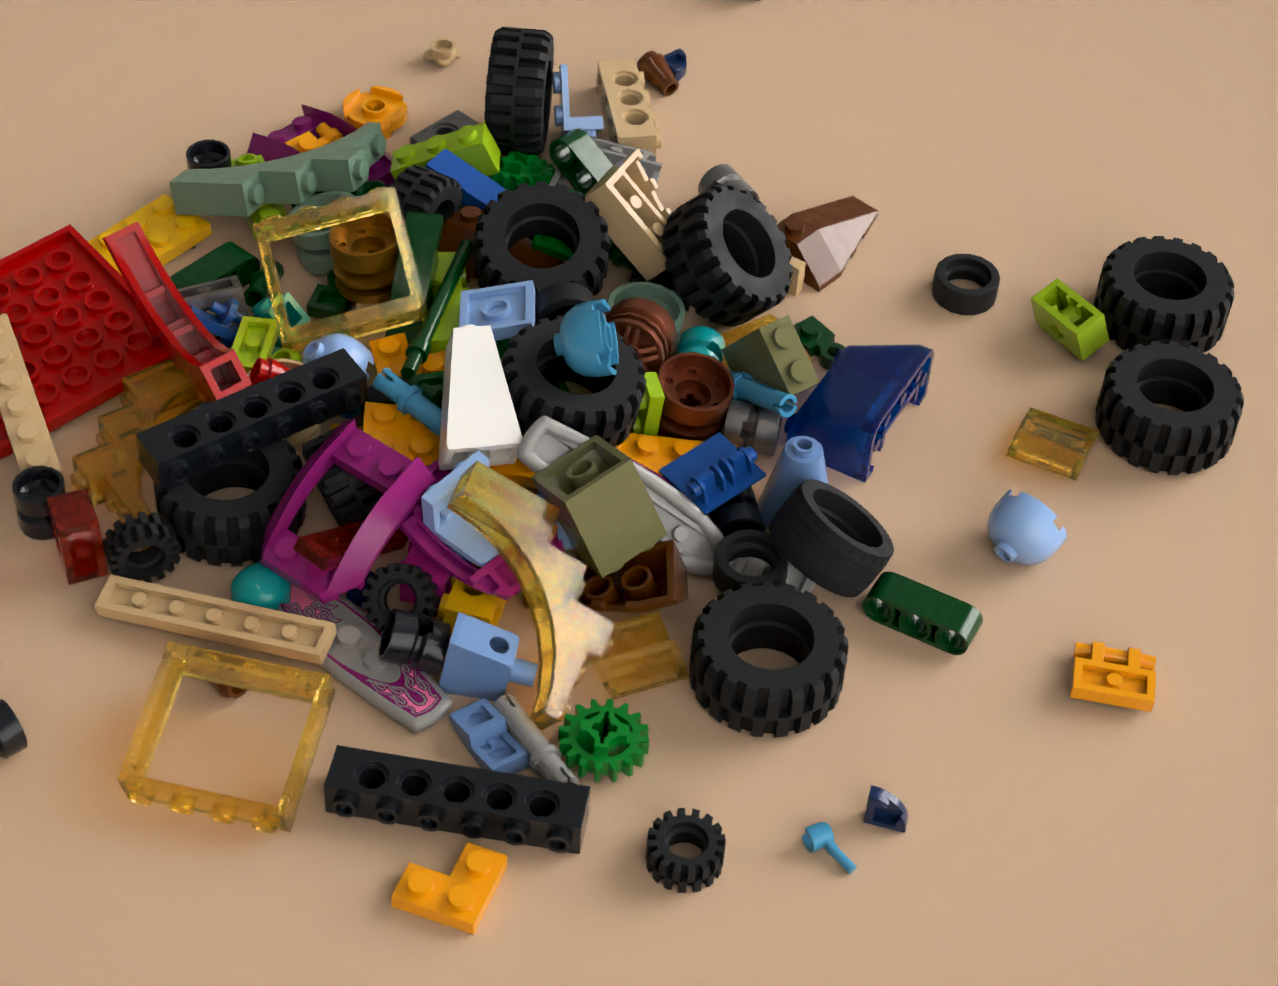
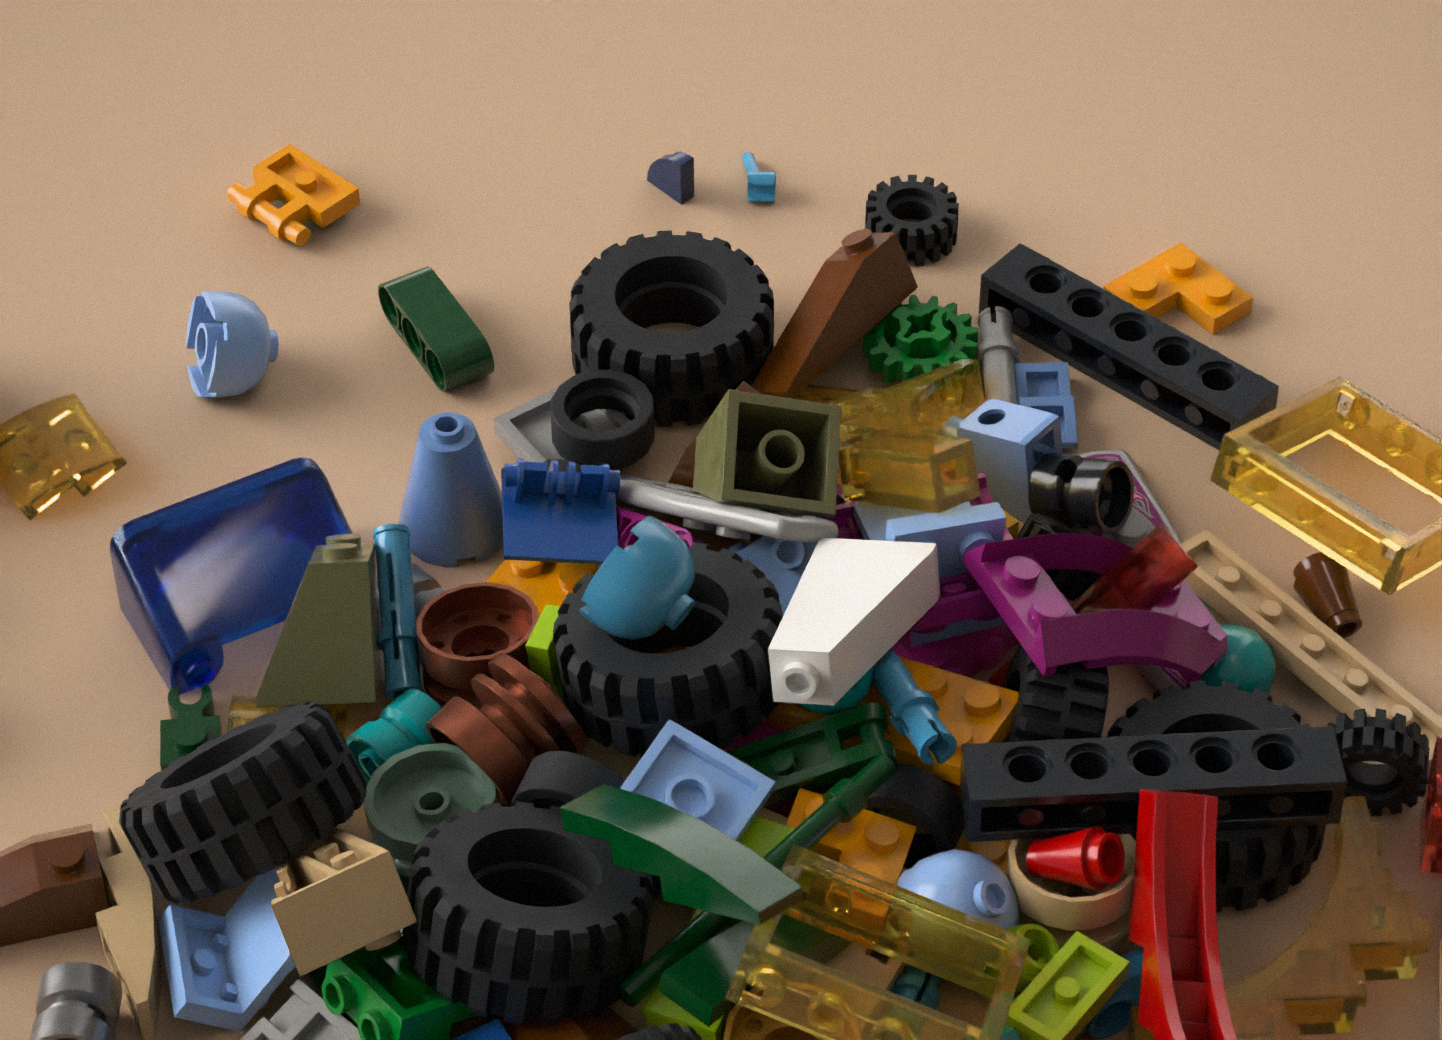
camera: 145 degrees left, 0 degrees up
black tyre [769,479,894,598] -> none
none -> dark green slope [560,784,804,925]
none -> reddish brown wedge [751,229,918,399]

